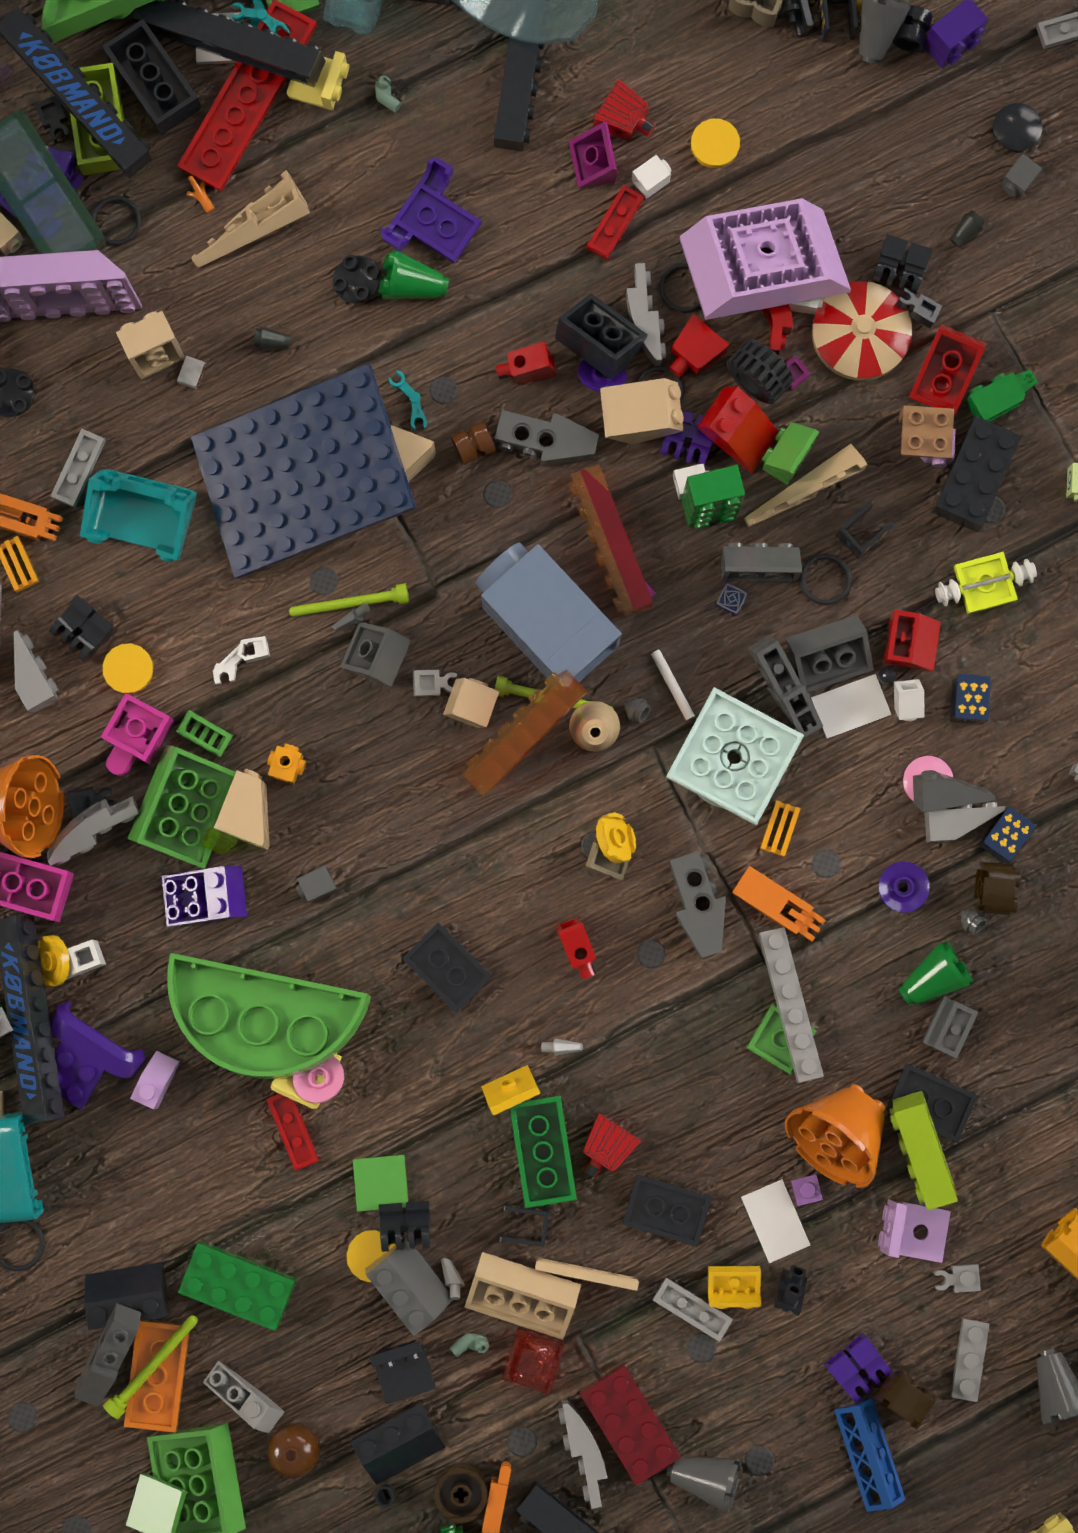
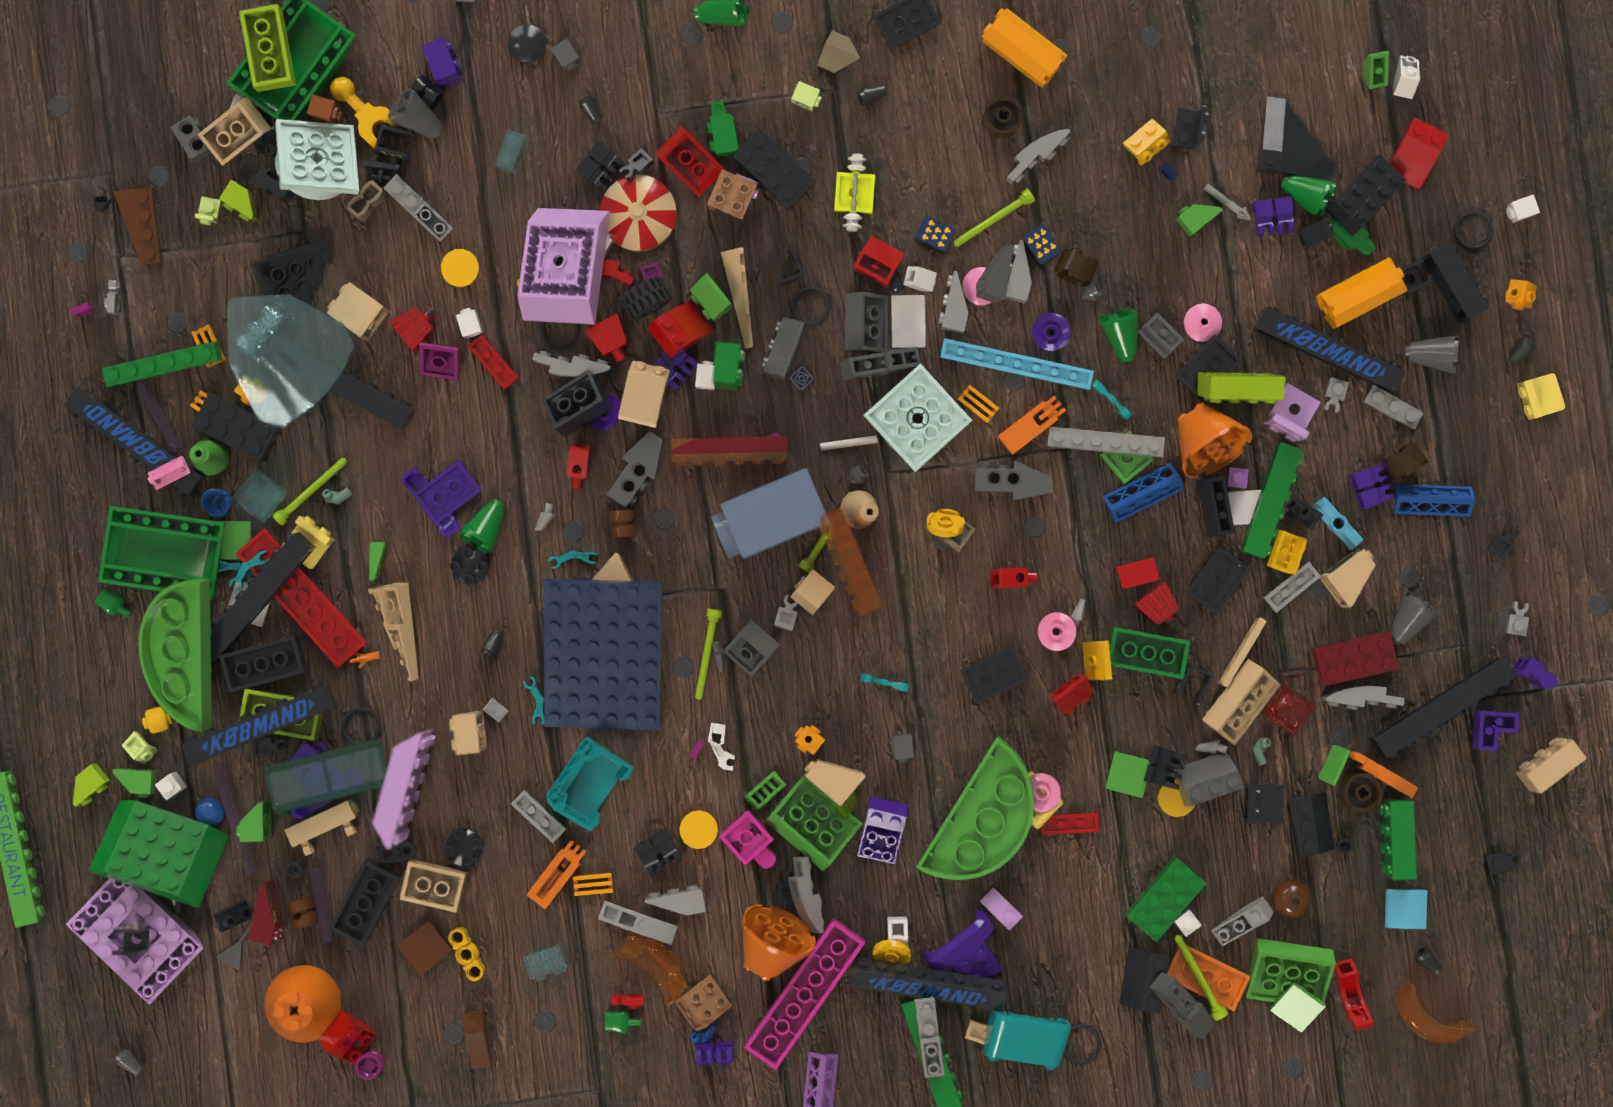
camera: 70 degrees left, 5 degrees up
none -> lime piece [272,458,347,526]
none -> tan slope [327,282,390,342]
none -> bright green slope [369,542,388,581]
none -> light grey slope [384,174,453,242]
none -> clear light blue brick [494,129,528,175]
none -> teal piece [523,676,545,725]
none -> light grey bar [535,503,555,531]
none -> magenta tile [689,739,706,760]
none -> teal piece [860,673,909,692]
none -> light grey slope [938,271,968,334]
none -> medium azure plate [940,338,1094,390]
none -> lime piece [954,188,1035,247]
none -> bright pink dish [1038,612,1076,651]
none -> red slope [1048,673,1094,716]
none -> teal piece [1092,380,1132,420]
none -> blue fence [1102,463,1184,523]
none -> red panel [1114,557,1159,589]
none -> white brick [1174,907,1202,937]
none -> bright pink dish [1184,304,1222,342]
none -> black brick [1197,476,1235,537]
none -> green brick [1240,442,1303,559]
none -> black brick [1253,306,1405,394]
none -> medium azure piece [1312,497,1363,550]
none -> bright green slope [1318,745,1350,786]
none -> tan slope [1320,549,1376,608]

